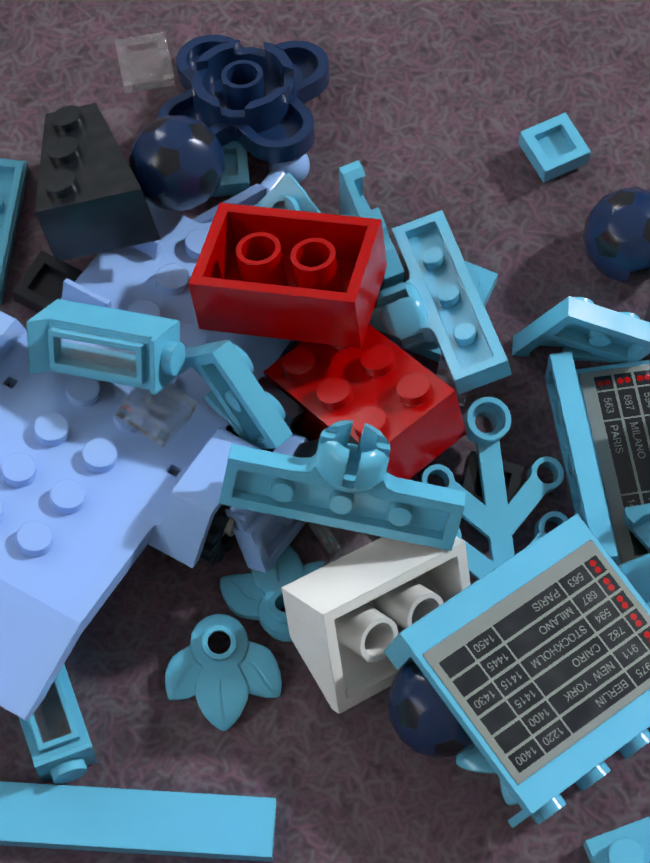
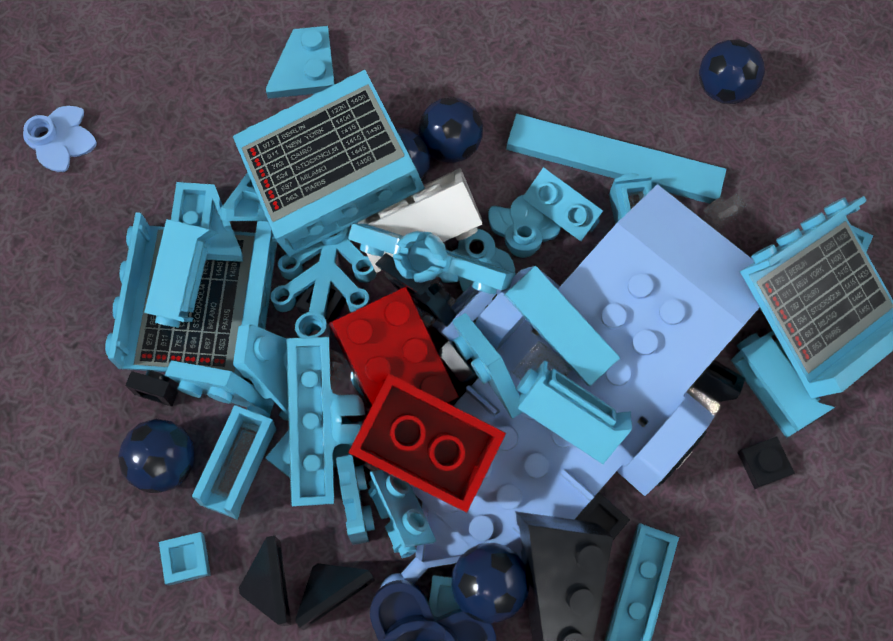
camera: 170 degrees left, 5 degrees up
none -> medium azure window [192,405,277,520]
none -> medium azure wing [233,324,289,421]
none -> black slope [239,536,292,626]
none -> black slope [295,563,375,630]
none -> dark blue piece [419,97,483,163]
none -> medium azure tile [504,266,620,386]
none -> medium azure hinge [522,167,603,241]

